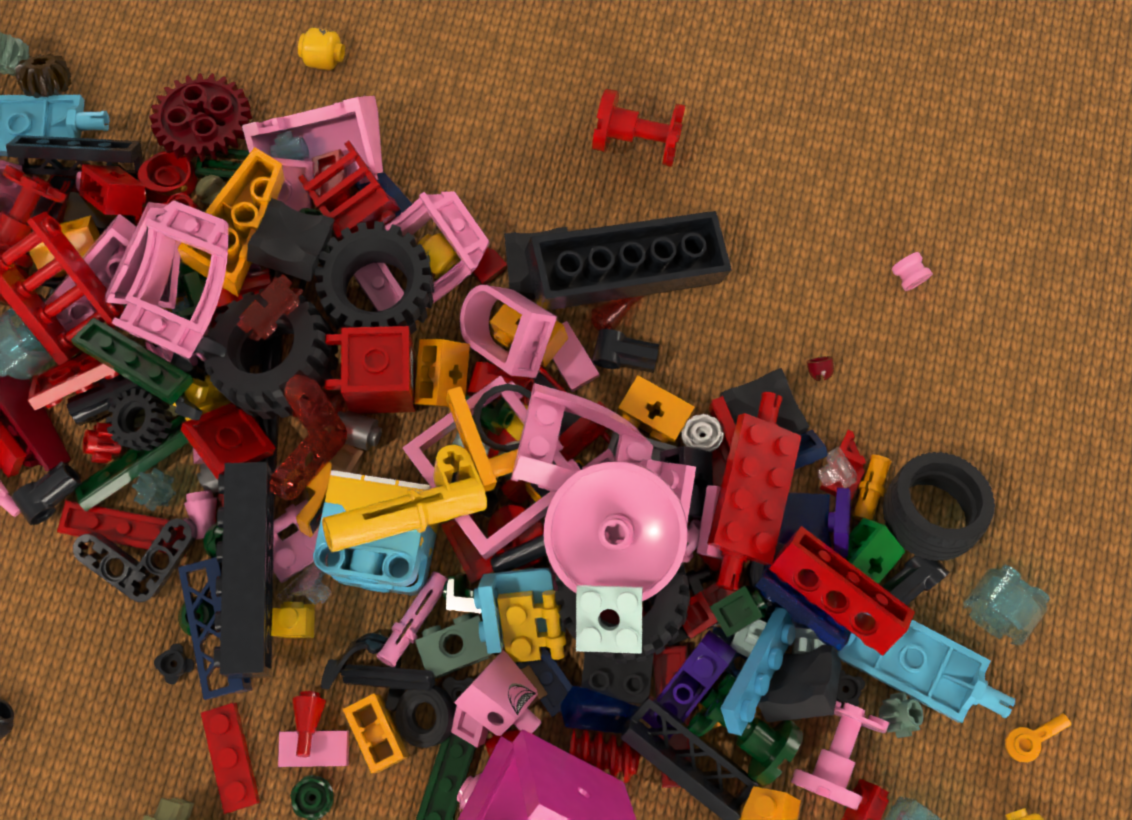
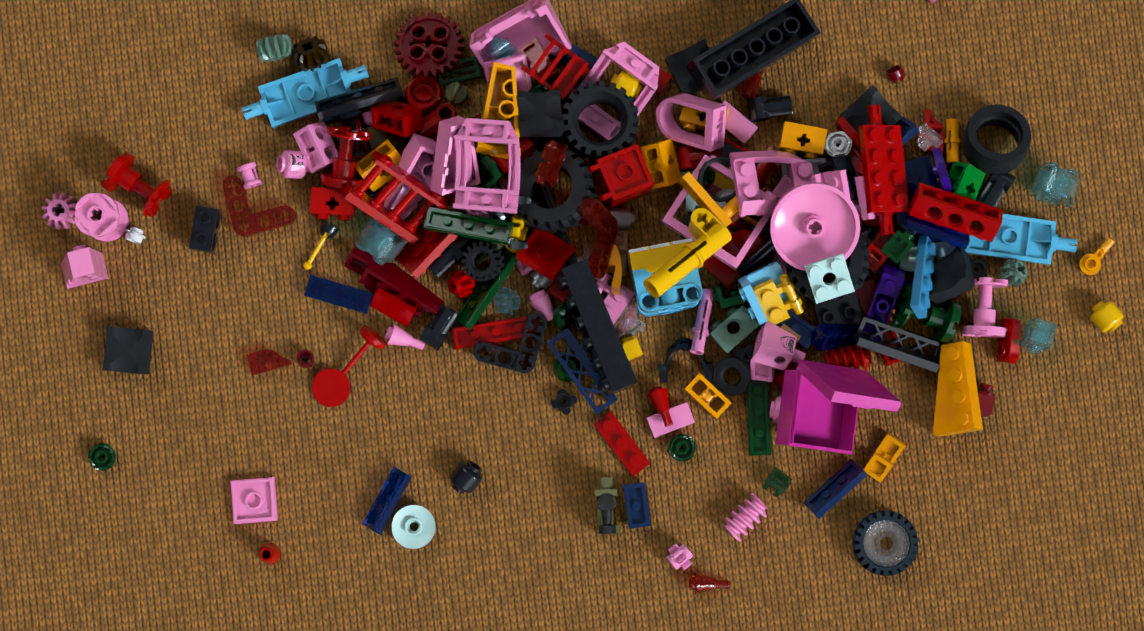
camera: 25 degrees left, 10 degrees up
black axle [341,664,436,691] -> none

